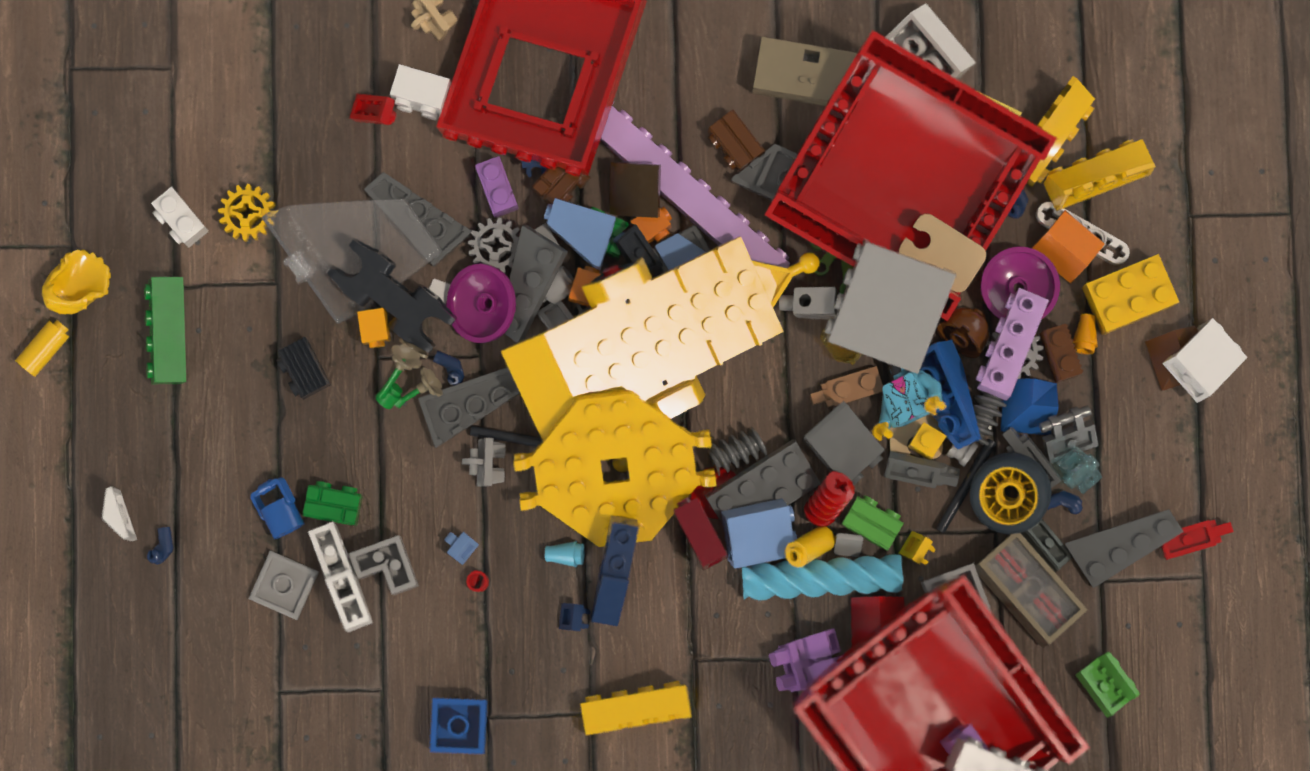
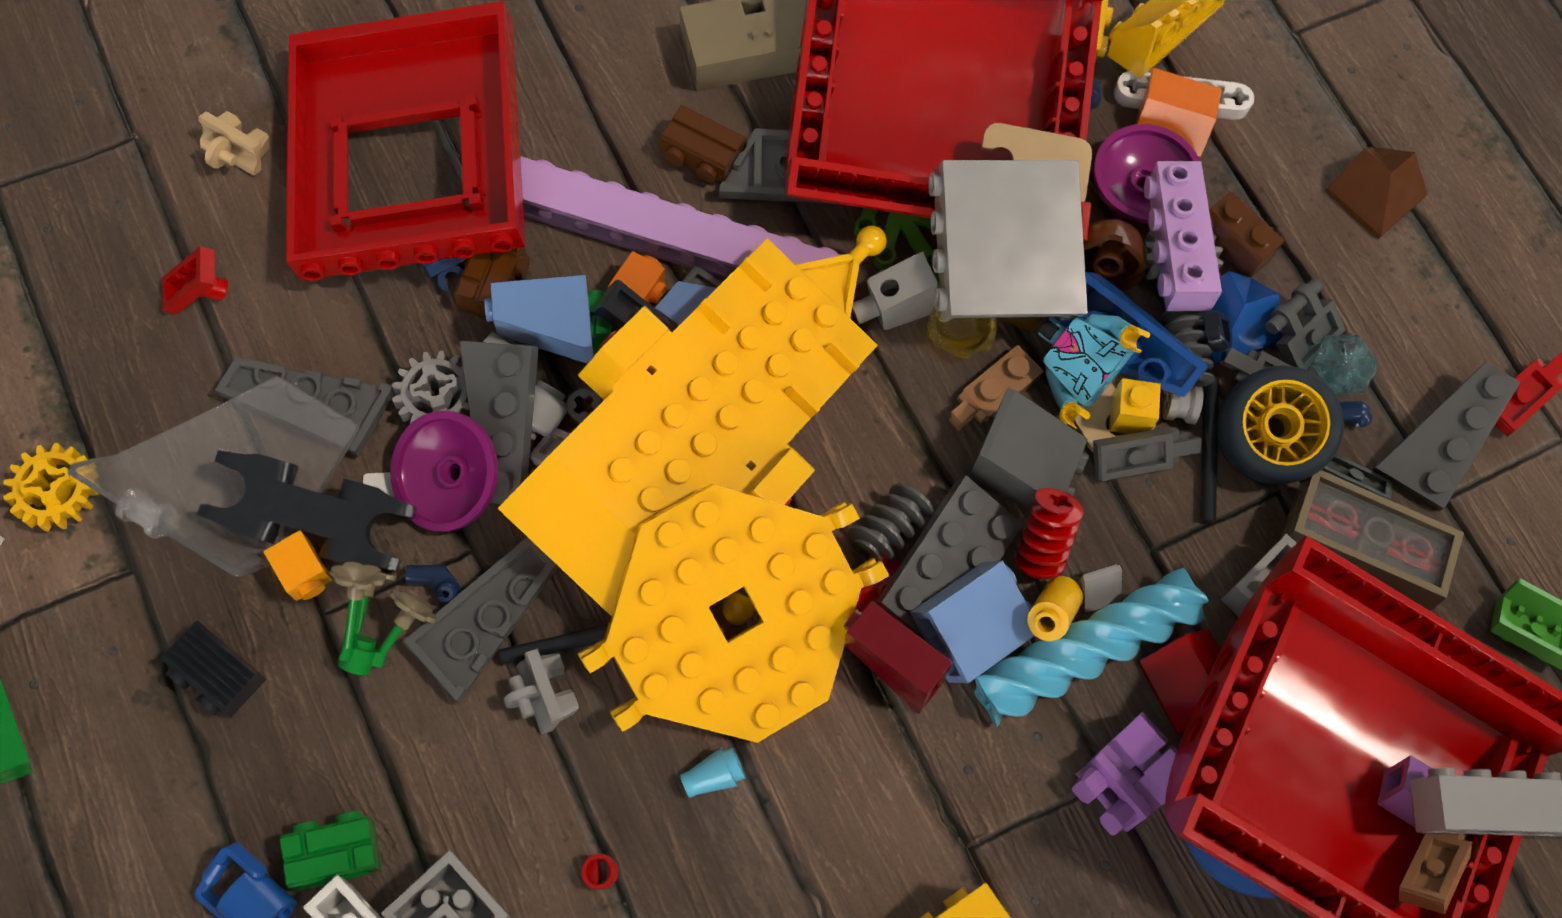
camera: 30 degrees left, 15 degrees down
white piece [390,64,451,120] -> none
medium blue tile [444,532,479,565] -> none
medium lavender brick [475,156,519,218] -> none
dark blue tile [559,603,591,631] -> none
orange brick [569,266,600,308] -> none
dark blue brick [591,515,639,626] -> none
dark brown slope [610,162,661,218] -> none
bright green brick [841,495,903,551] -> none
yellow tile [899,531,935,564] -> none
light orange cone [1072,314,1098,354] -> none
yellow brick [1082,254,1179,335] -> none
white panel [1162,318,1247,403] -> none
none -> black tile [1203,311,1233,353]

